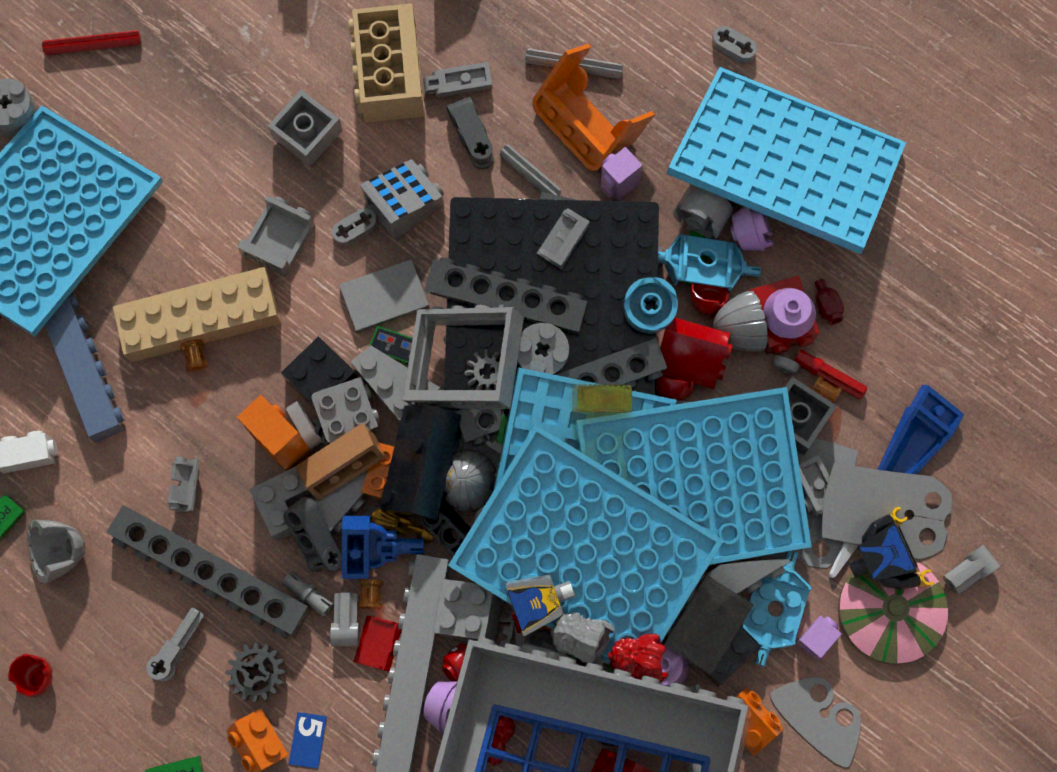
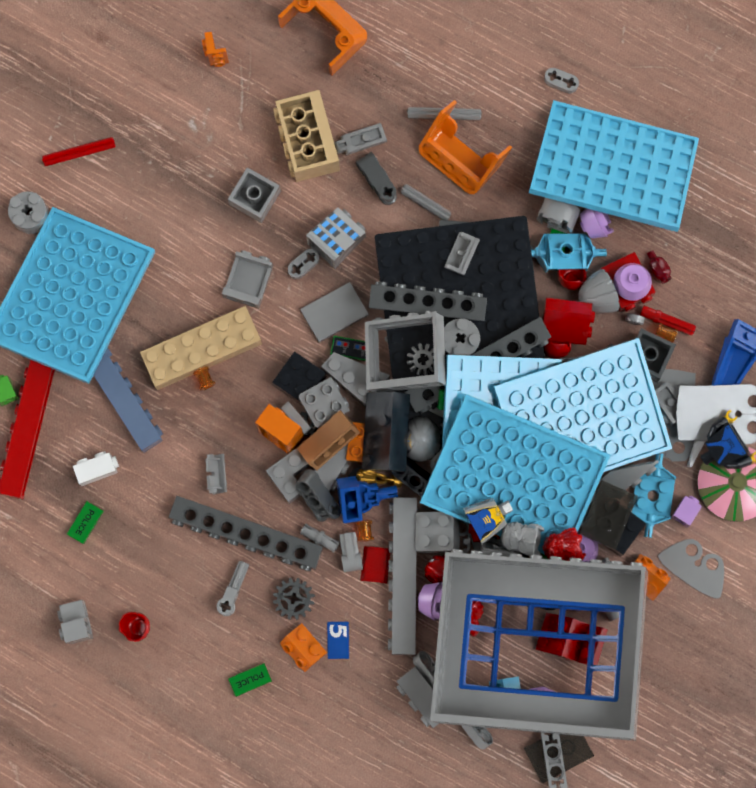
camera: 10 degrees left, 5 degrees up
light grey hair [27,520,85,583] -> none
clear yellow brick [572,384,632,412] -> none
lavender brick [600,147,642,201] -> none
medium azure brick [623,277,678,334] -> none

